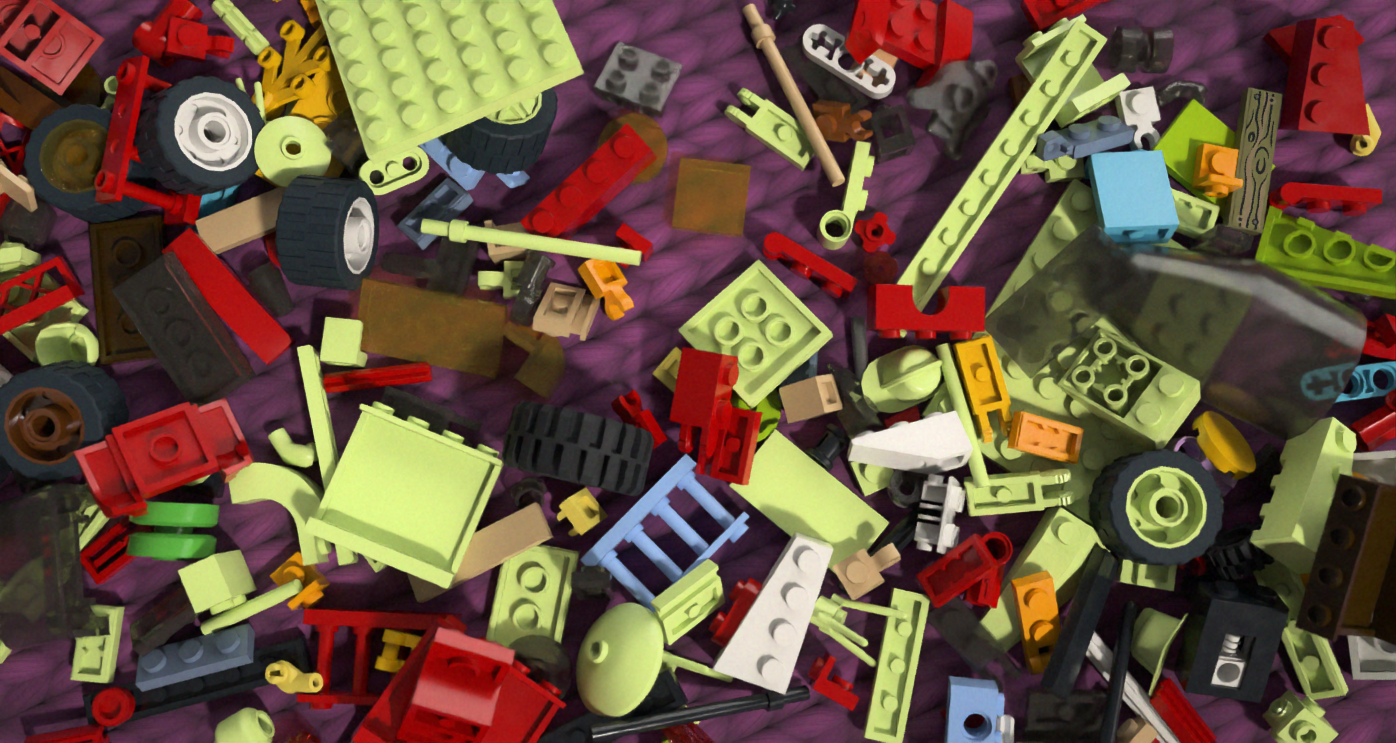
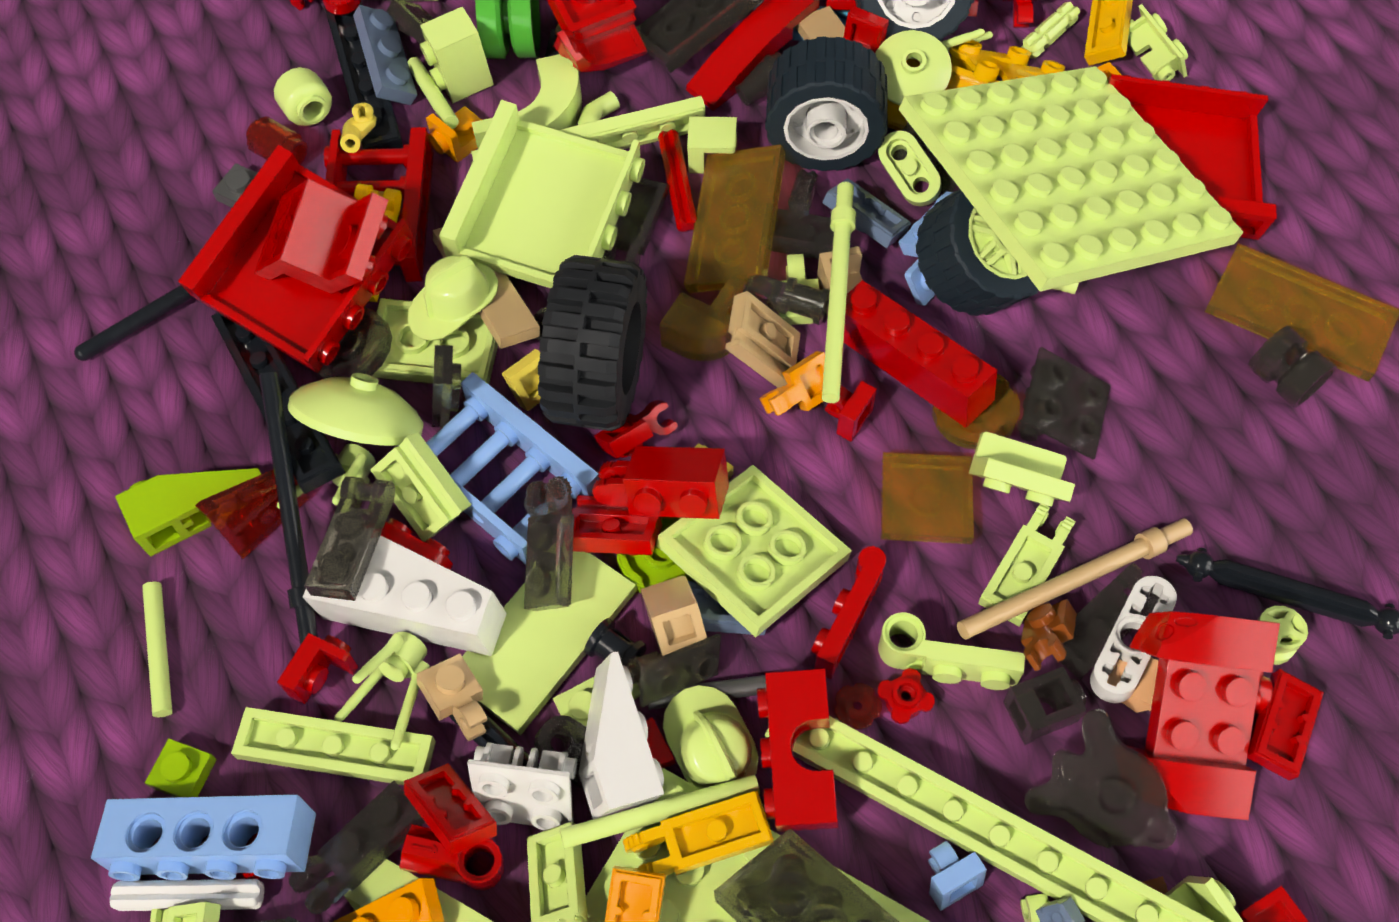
camera: 90 degrees right, 20 degrees down
none -> clear smoke plate [304,476,395,601]
none -> yellowish green piece [408,255,498,341]
none -> clear smoke hinge [524,476,574,611]
none -> red tile [843,6,889,53]
none -> light blue tile [928,841,987,911]
none -> yellowish green bracket [968,432,1075,507]

